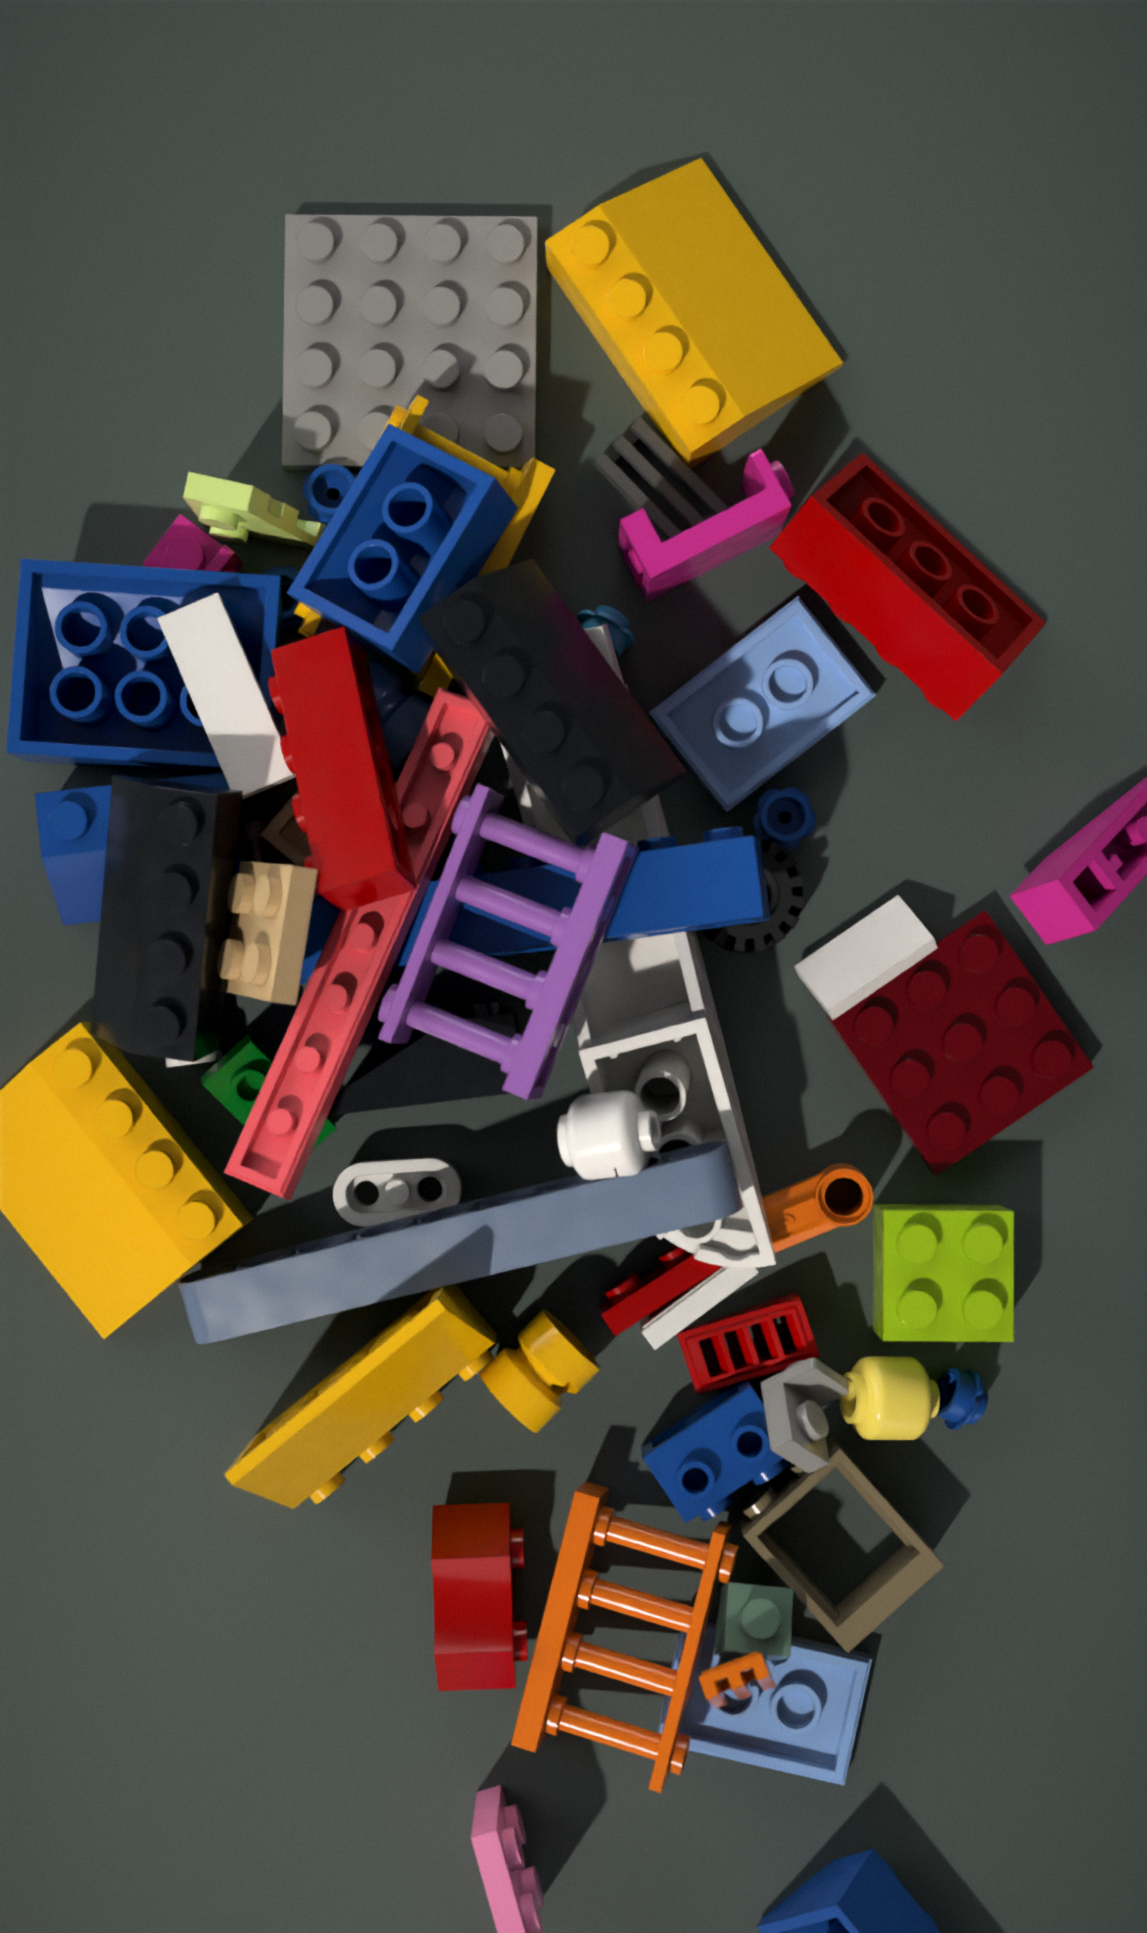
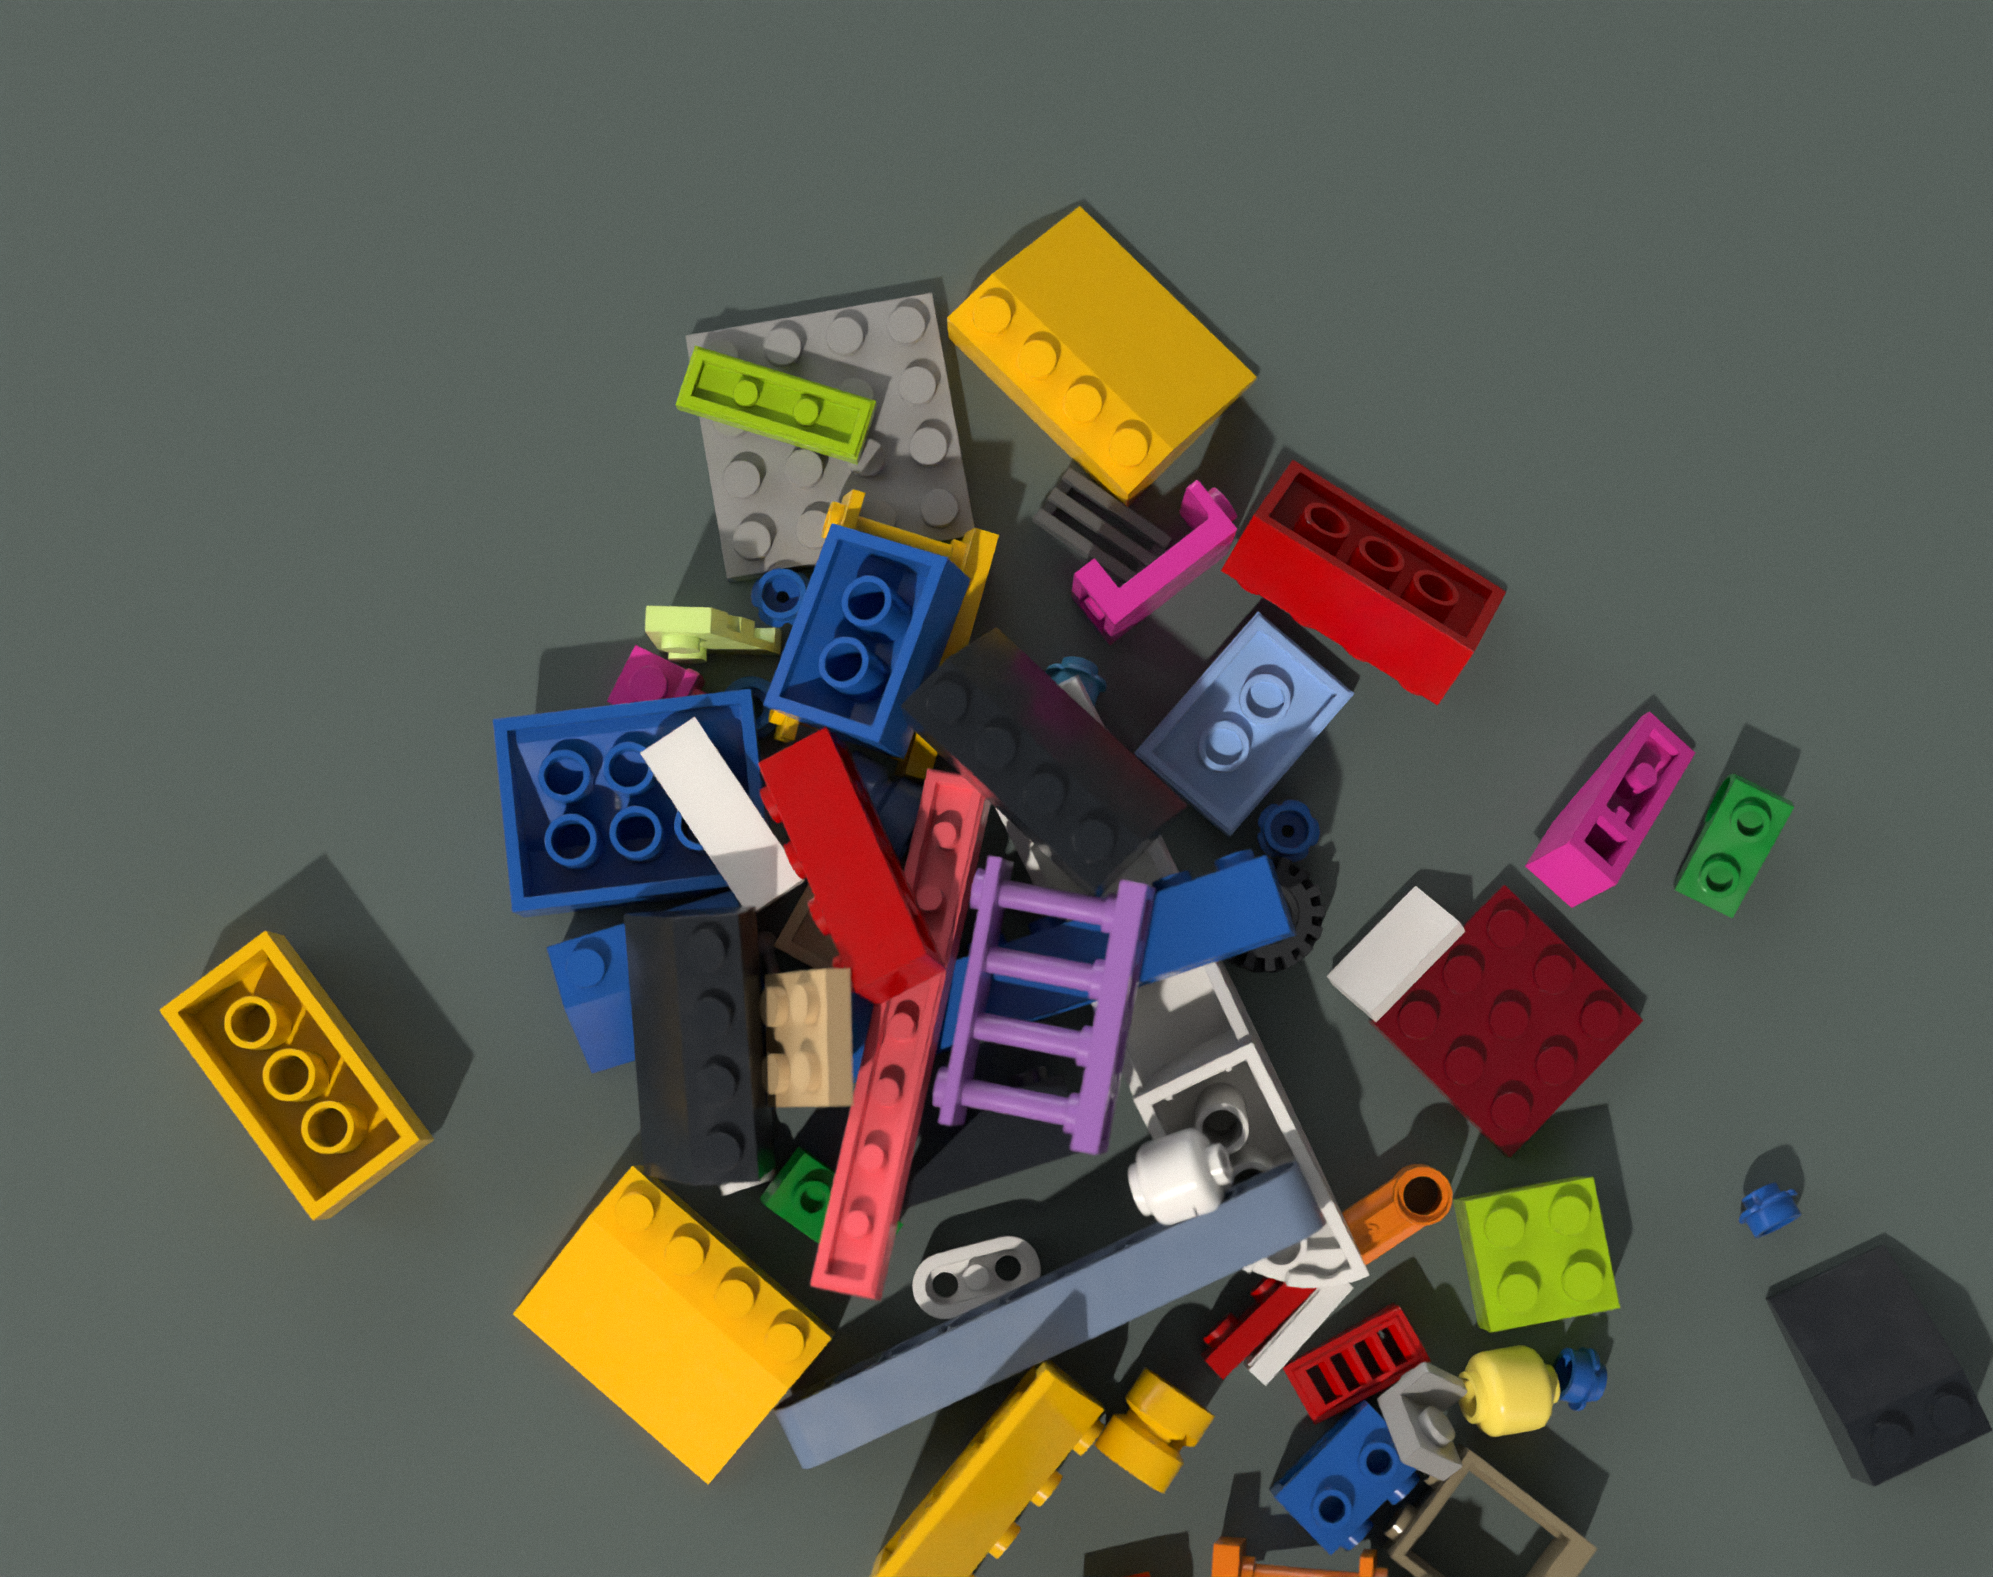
camera: 15 degrees left, 5 degrees down
none -> lime tile [675,345,877,465]

